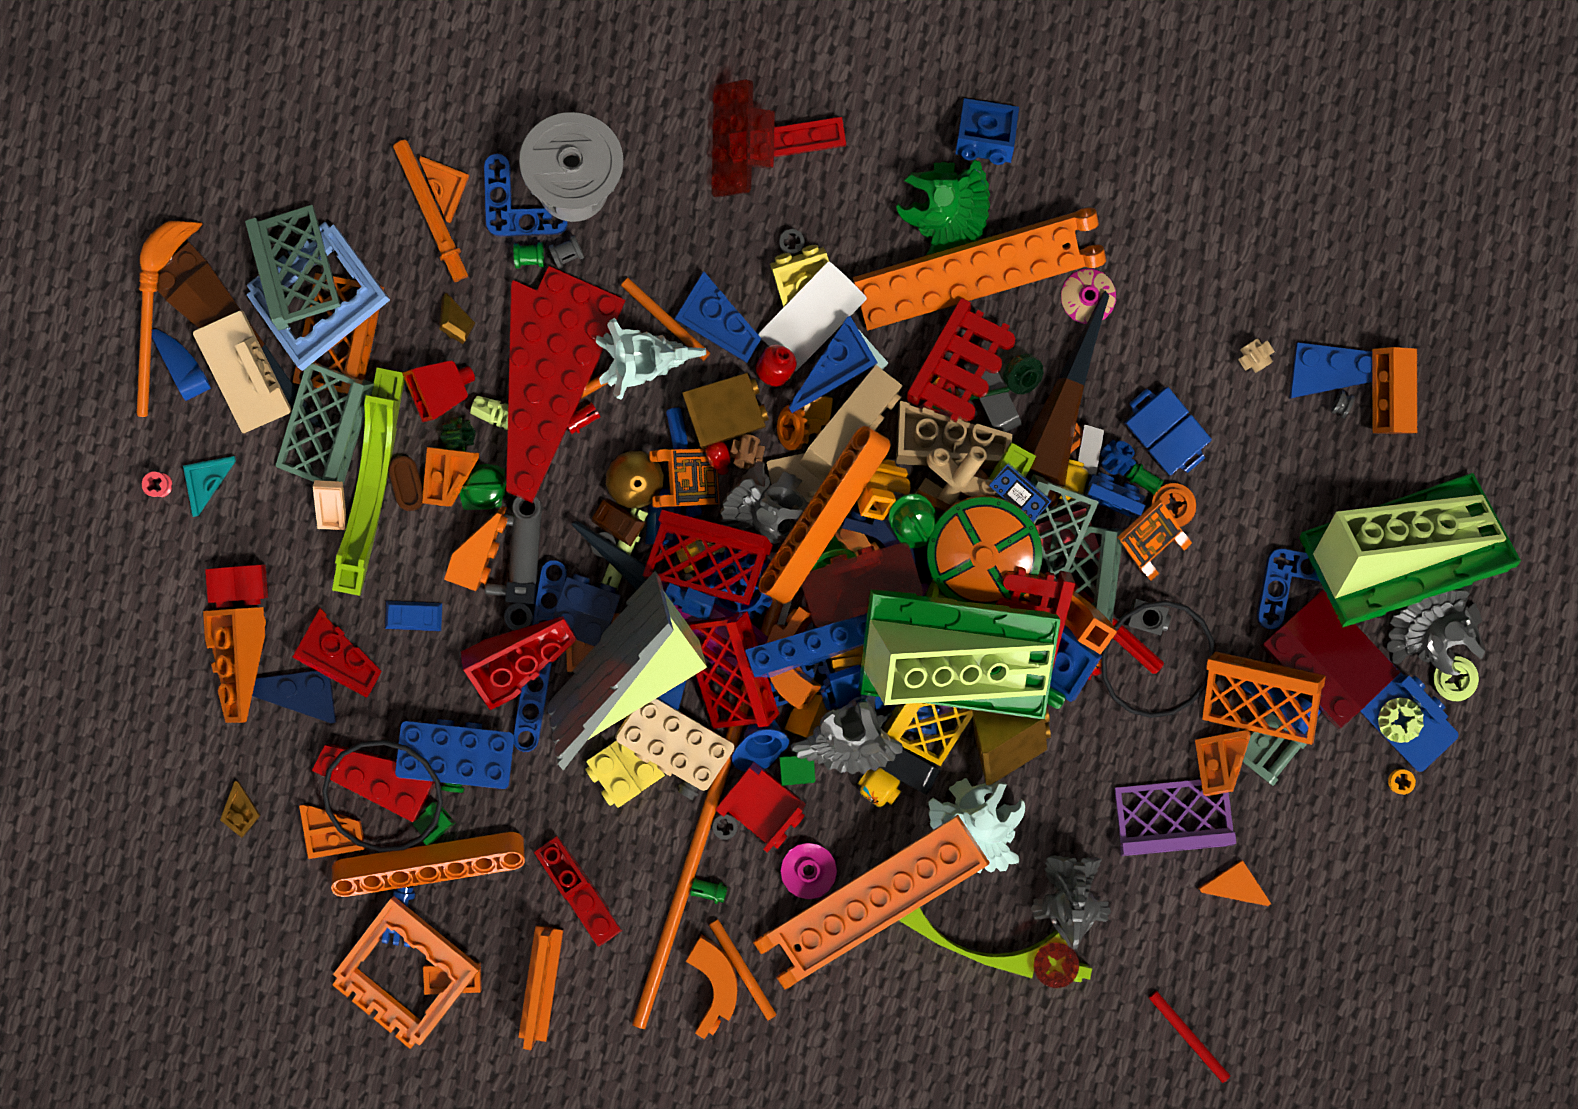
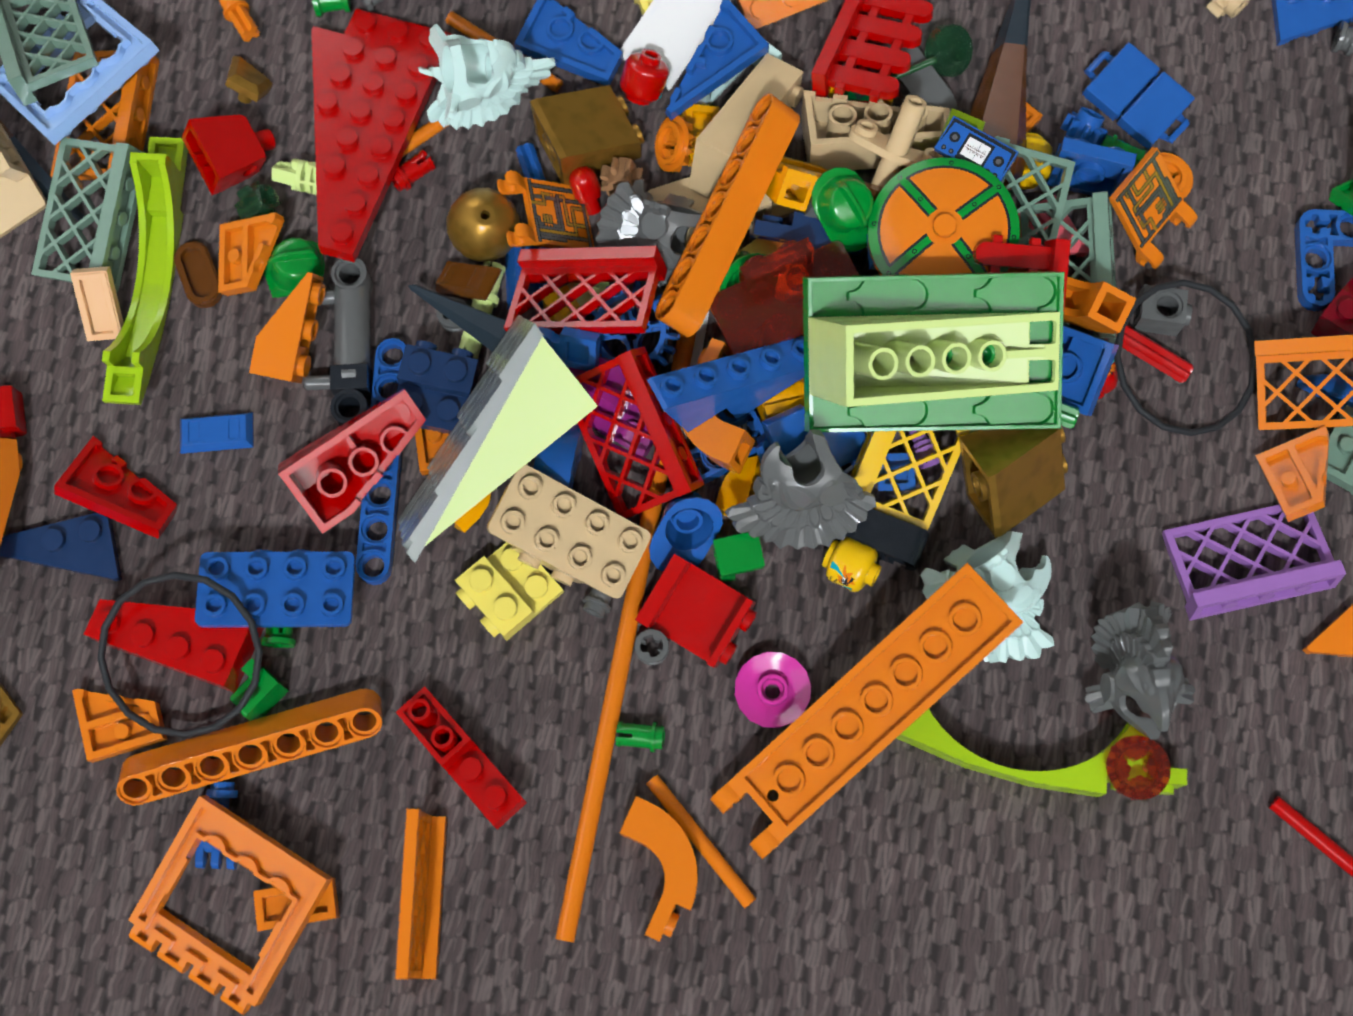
camera: 10 degrees left, 15 degrees down
white sticker [1078,425,1104,476] -> none

